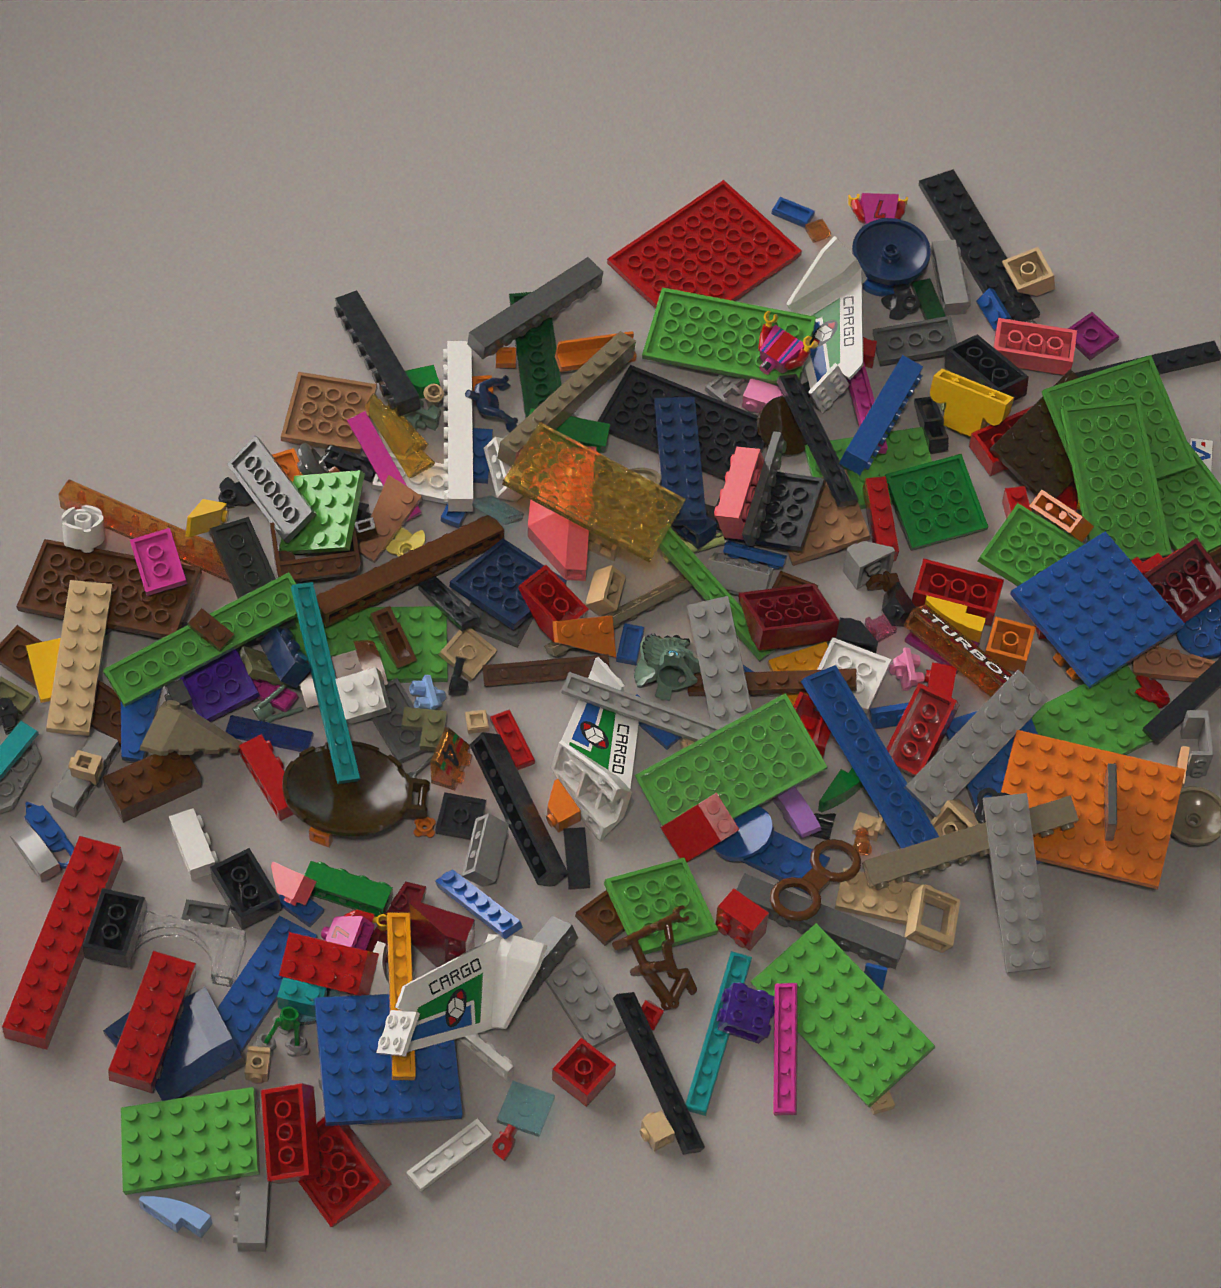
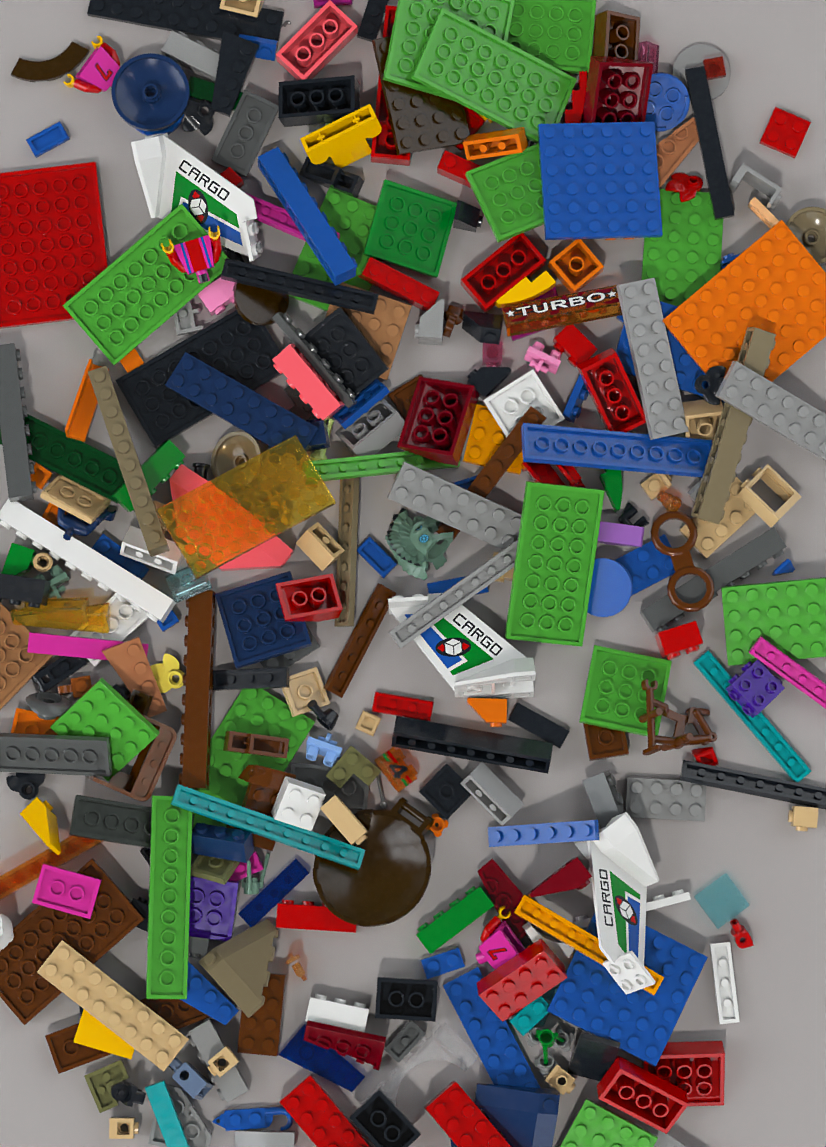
camera: 55 degrees left, 25 degrees up
reddish brown plate [188,608,234,652] -> none
coral slope [271,862,316,906] -> none
red brick [552,1038,616,1107] -> none
orange wing [553,615,616,657] -> none
red slope [660,793,739,862] -> none
clear orange tile [805,219,831,243] -> none
dark grey tile [1104,763,1117,841] -> none
none -> dark brown tile [11,42,90,82]
none -> tan tile [40,474,111,524]
none -> orange tile [120,349,144,373]
none -> sand blue torso [168,1057,214,1100]
none -> black wing [211,31,259,117]
none -> clear blue wing [279,1024,365,1092]
none -> clear orange piece [286,953,307,981]
none -> dark red wing [304,1020,386,1071]
none -> tan window [320,795,369,845]
none -> black slope [453,200,483,233]
none -> black tile [568,1032,620,1081]

